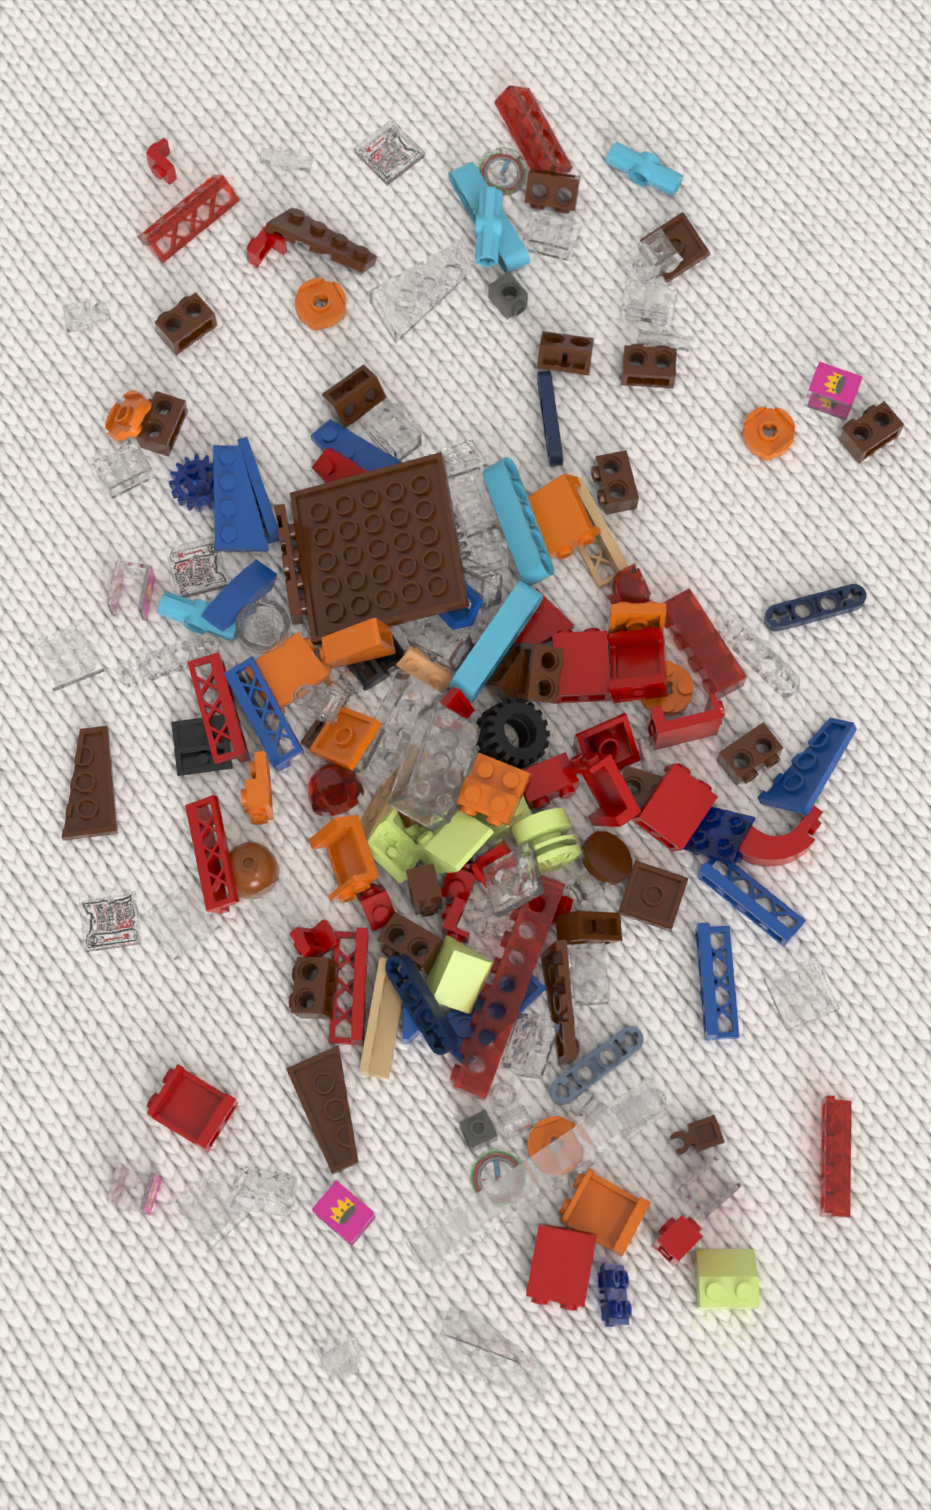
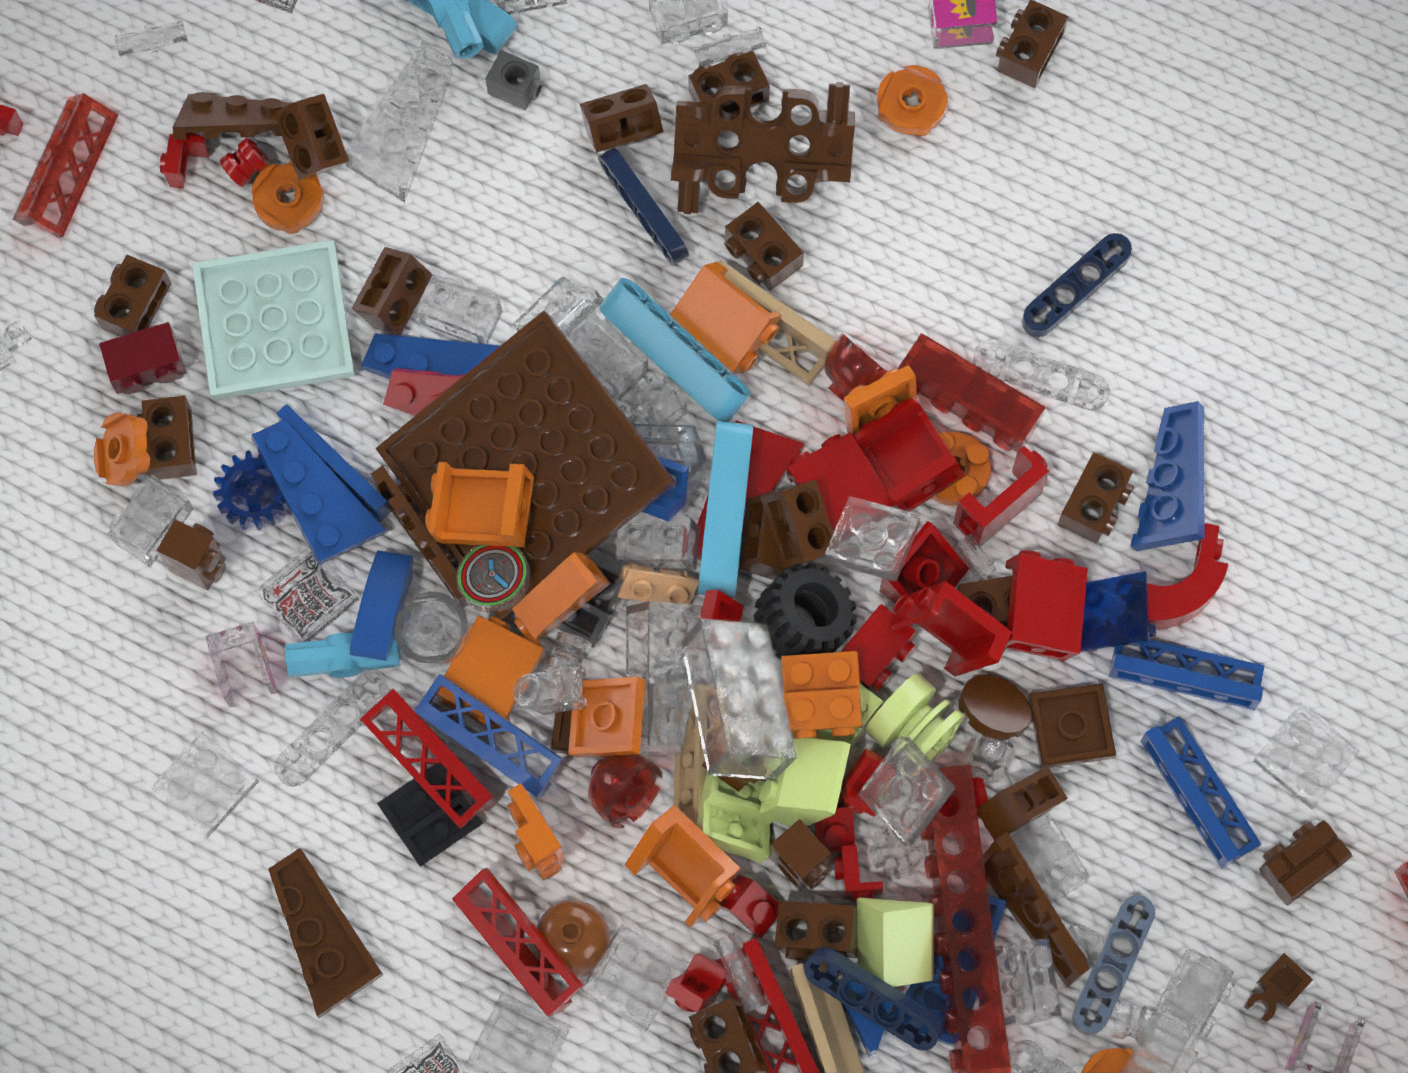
camera: 25 degrees left, 0 degrees up
none -> dark red brick [99,322,186,394]
none -> reddish brown brick [156,519,226,591]
none -> light aqua plate [192,240,355,400]
none -> red wheel [220,137,270,187]
none -> reddish brown brick [273,94,349,180]
none -> orange panel [425,462,534,547]
none -> tile [456,545,531,613]
none -> reddish brown gear [671,82,855,214]
none -> clear pin [712,933,768,1014]
none -> clear plate [825,496,920,581]
none -> reddish brown brick [1259,820,1353,906]

